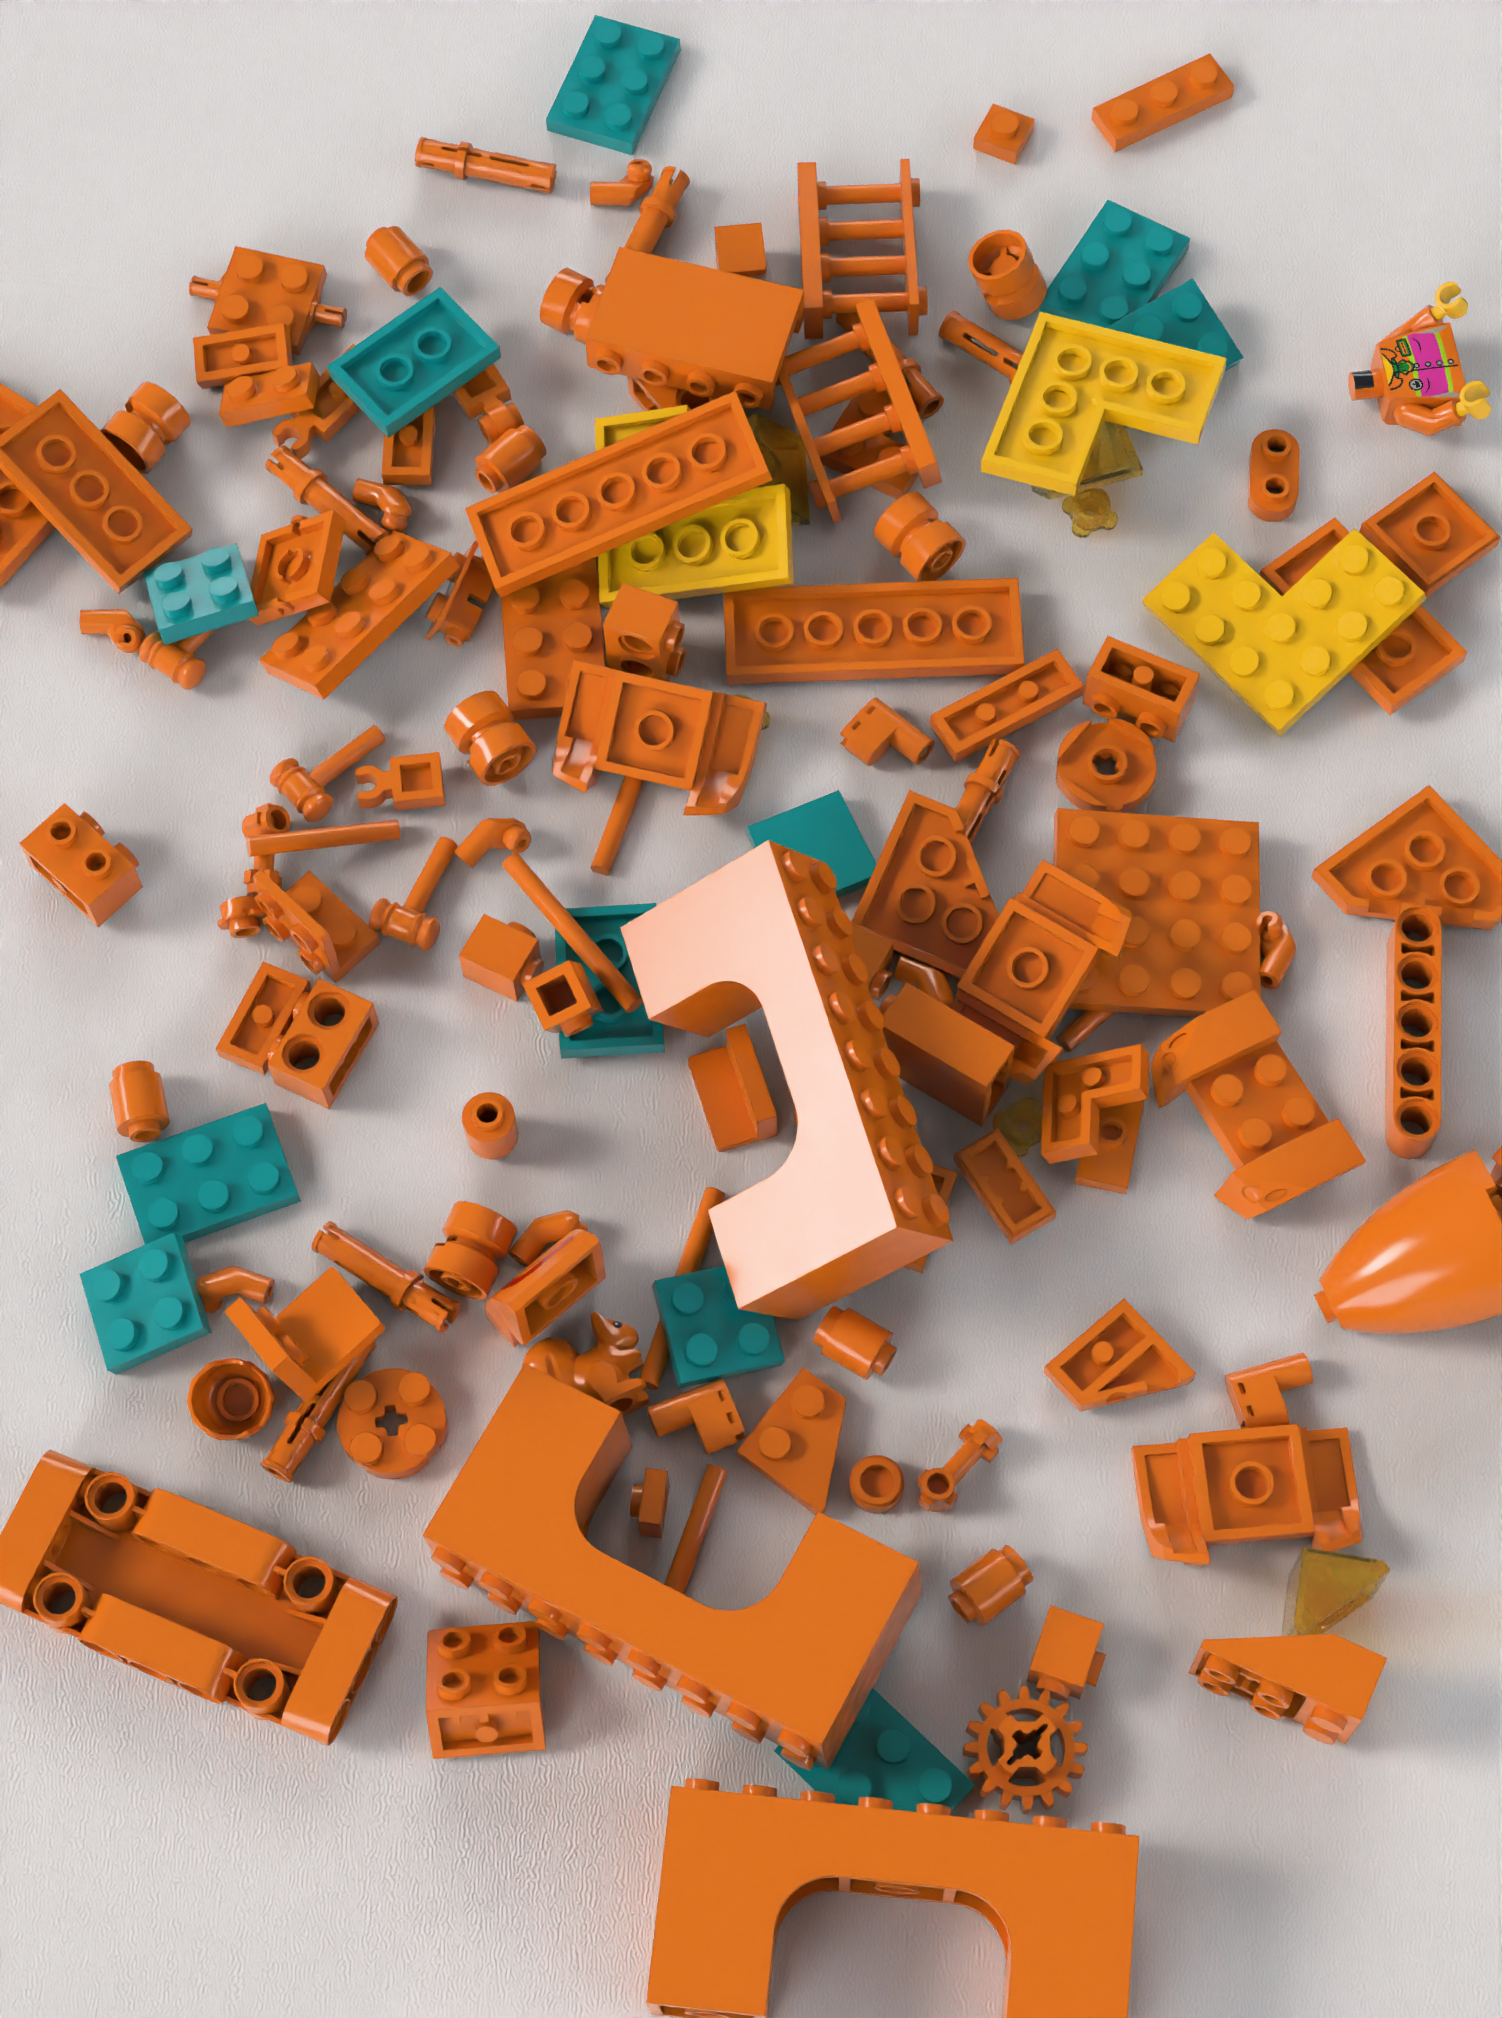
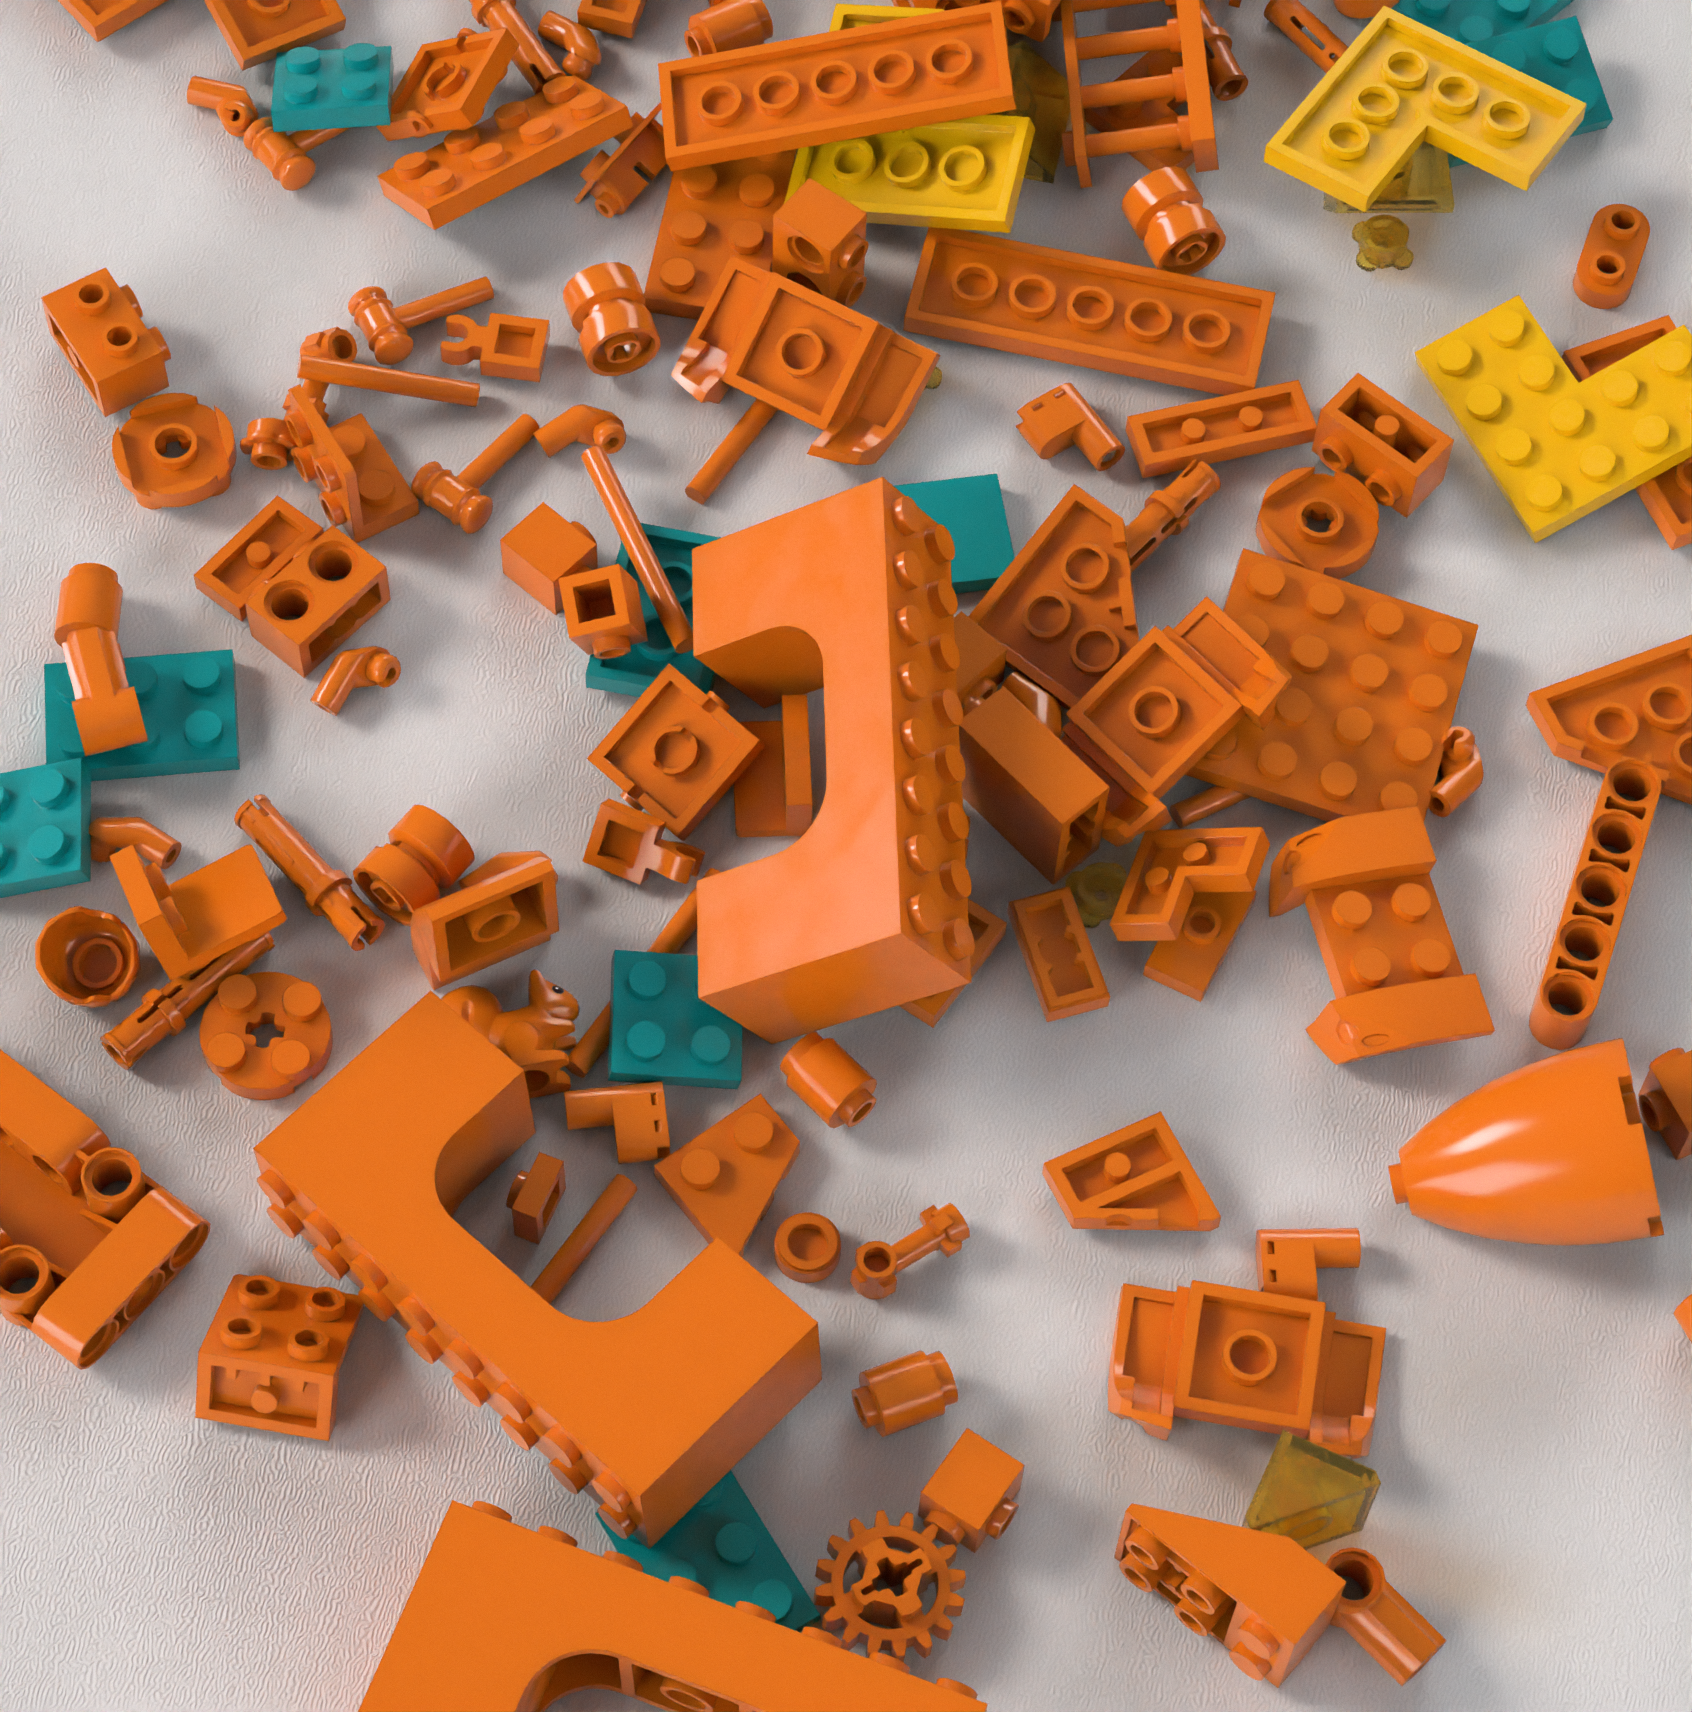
camera: 10 degrees right, 5 degrees down
orange brick [462,1092,519,1160] -> none
none -> orange piece [62,626,148,756]
none -> orange plate [112,393,237,509]
none -> orange arm [310,646,401,716]
none -> orange plate [582,798,706,885]
none -> orange plate [587,663,766,842]
none -> orange piece [1325,1547,1447,1686]

